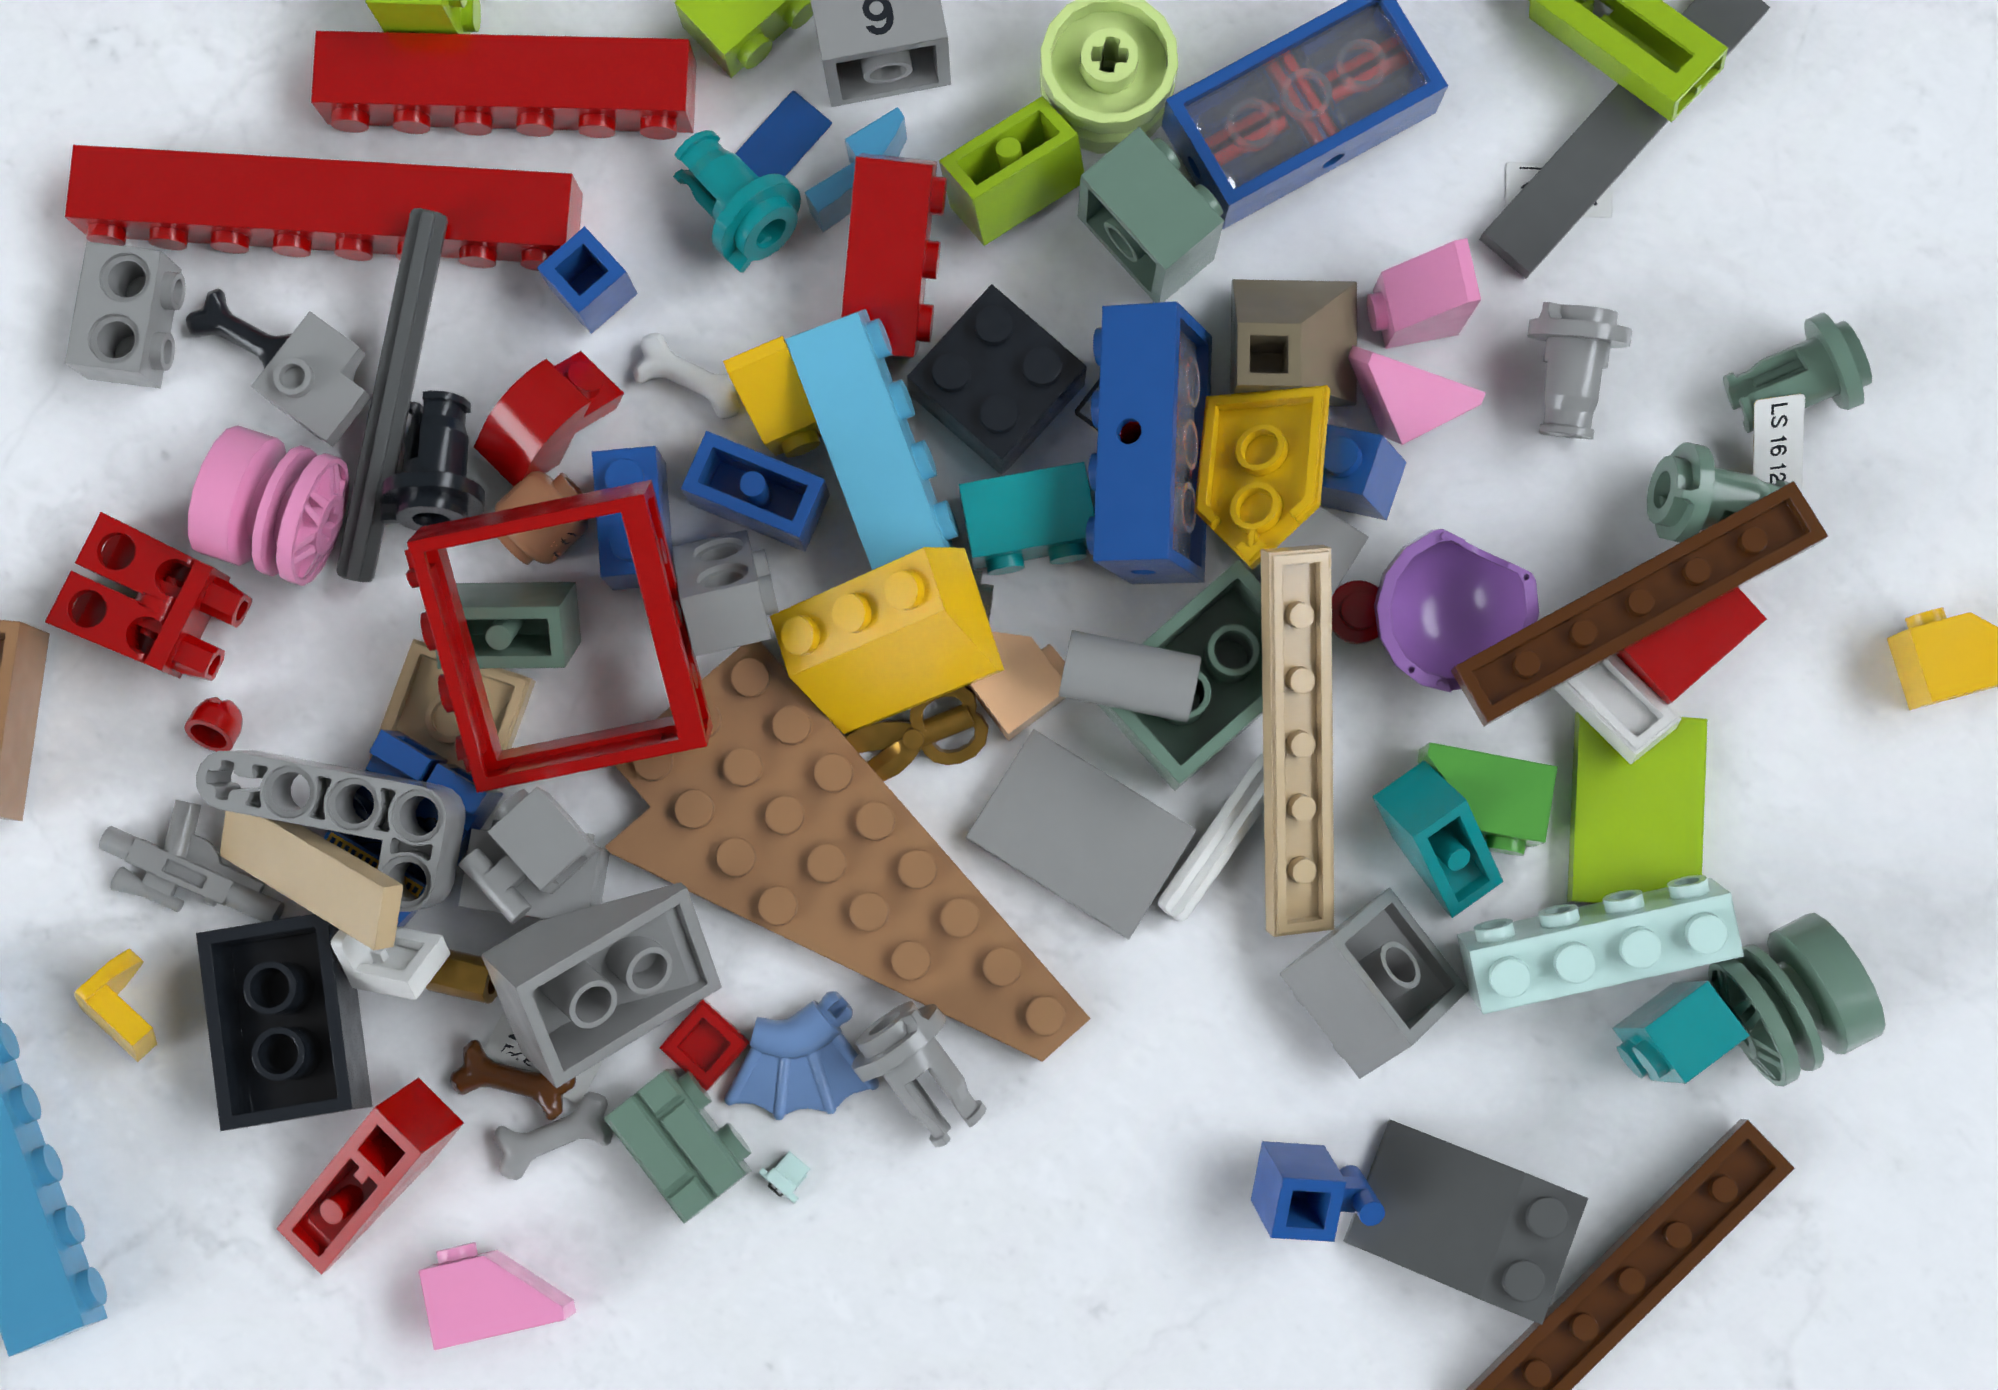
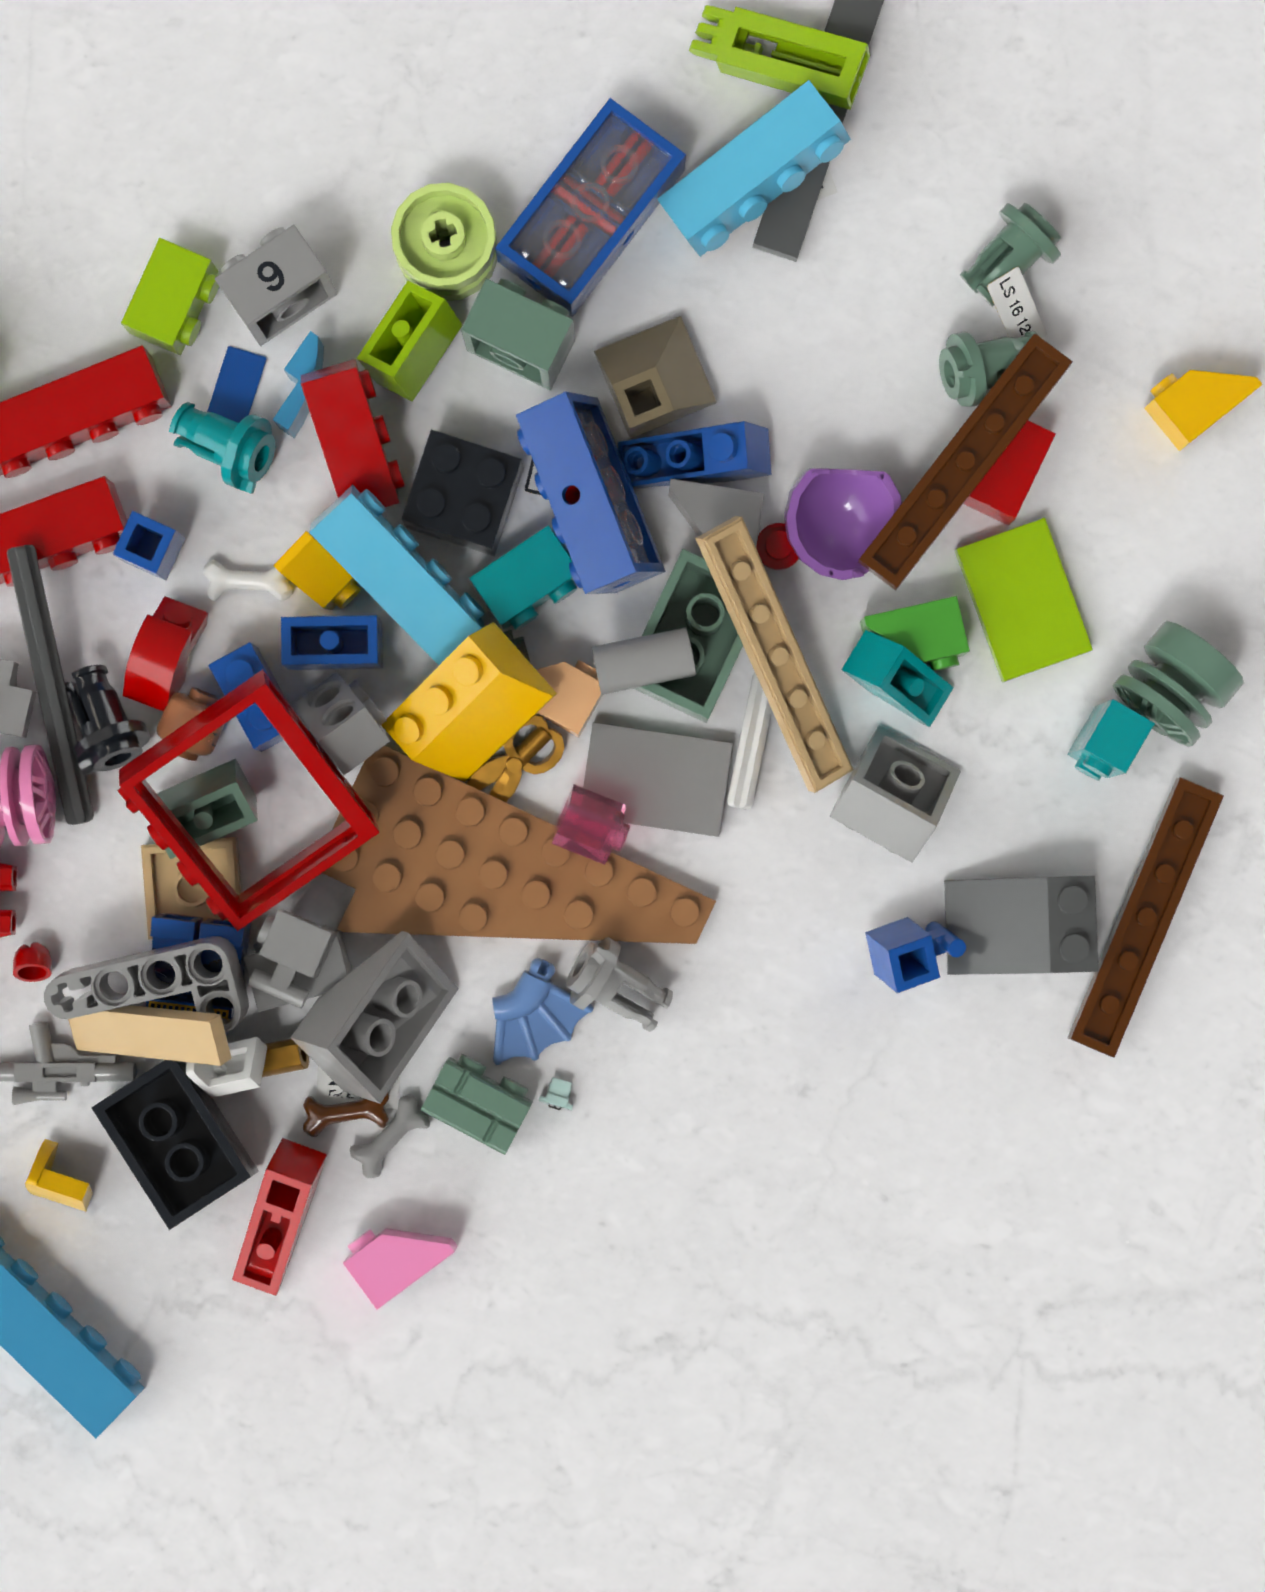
camera: 30 degrees left, 5 degrees up
red tile [659,999,751,1091] -> none
yellow tile [1194,385,1330,570] -> none
bright pink slope [1348,345,1486,445] -> none
bright pink slope [1367,238,1481,349] -> none
light aqua brick [1457,875,1744,1014] -> none
light grey piece [1527,302,1632,439] -> none
white tile [1554,655,1681,765] -> none
none -> clear pink brick [552,784,630,865]
none -> medium azure brick [657,80,851,257]

